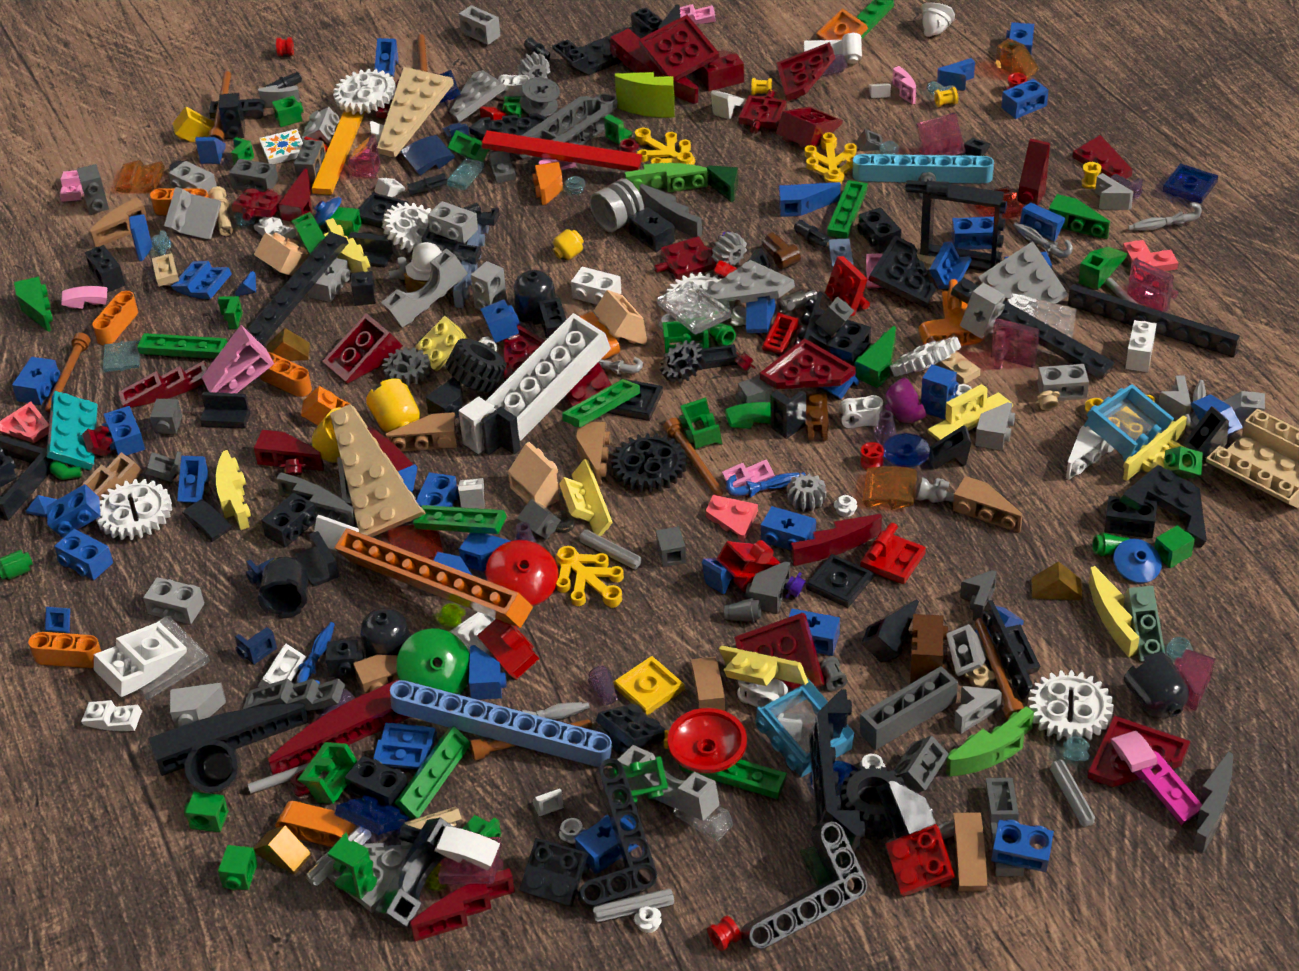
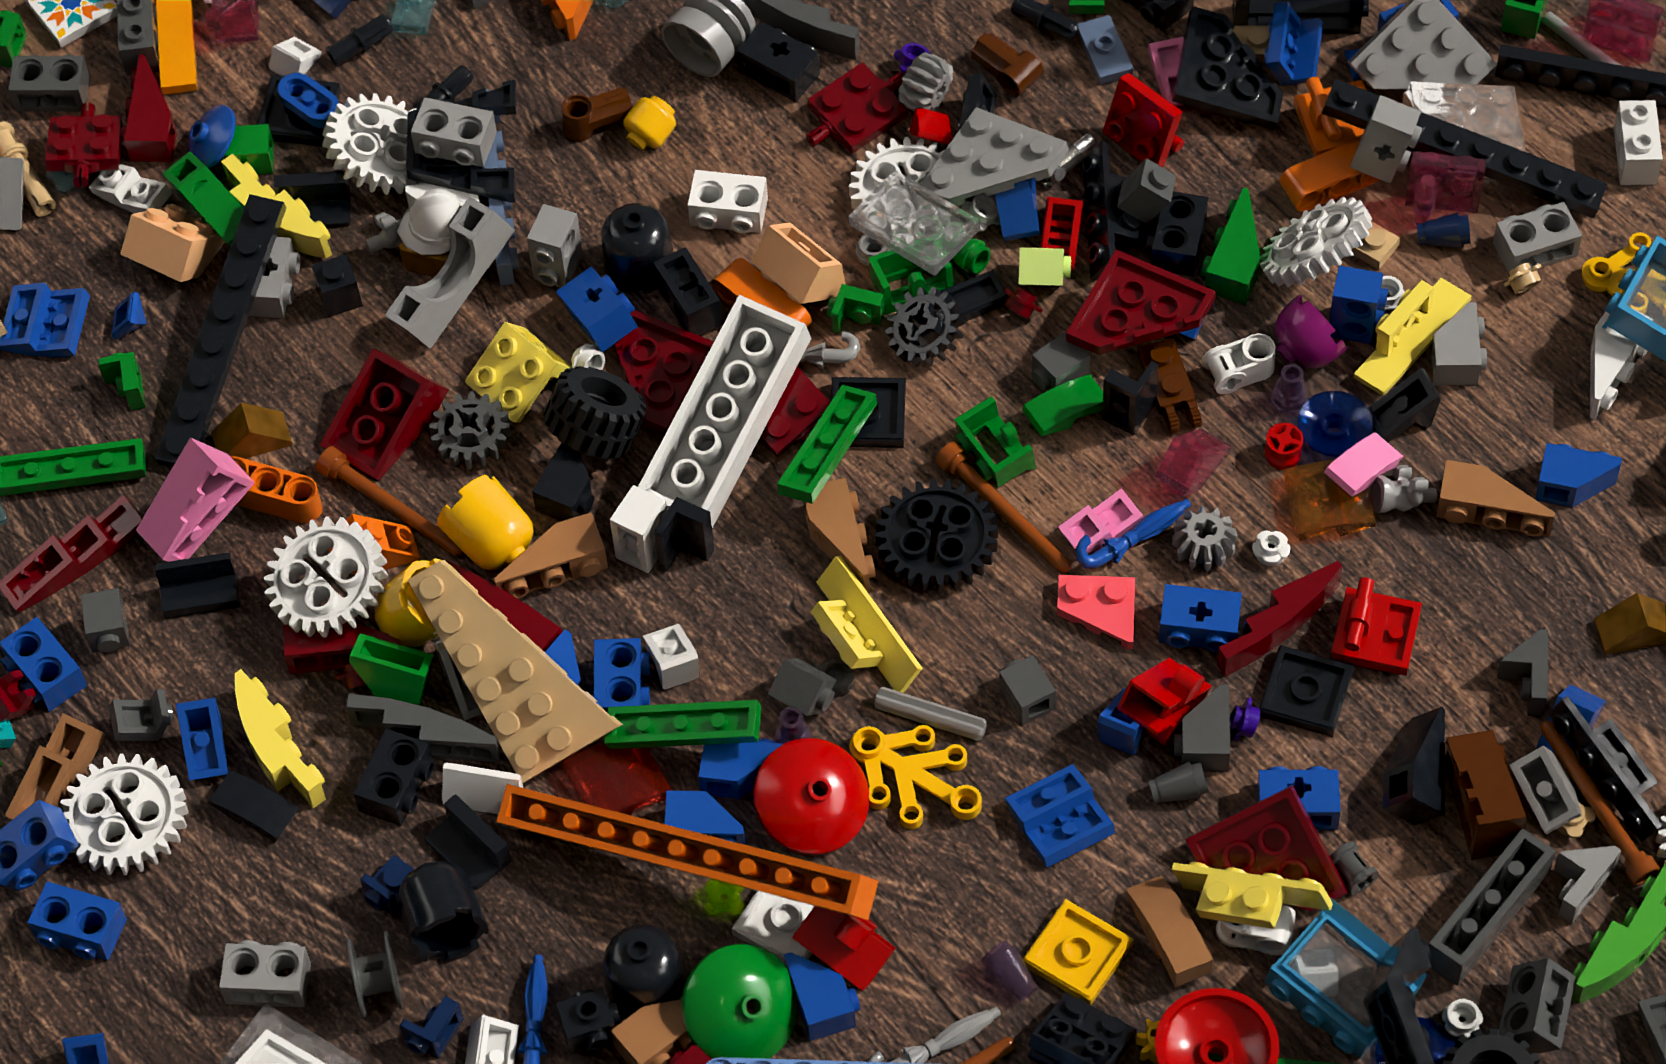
camera: 15 degrees left, 15 degrees up
light nougat slope [508,442,560,508] -> none
none -> white gear [264,516,388,638]
none -> blue plate [278,73,339,128]
none -> dark orange piece [315,446,464,557]
none -> dark grey piece [347,931,403,1018]
none -> green slope [349,633,434,705]
none -> reddish brown piece [561,87,632,142]
none -> green bracket [827,284,885,333]
none -> blue slope [1005,764,1115,868]
none -> yellowish green brick [1019,247,1071,286]
none -> clear pink slope [1155,428,1232,496]
none -> bright pink slope [1324,432,1403,496]
none -> dark blue cone [1417,212,1471,248]
none -> blue slope [1535,443,1622,508]

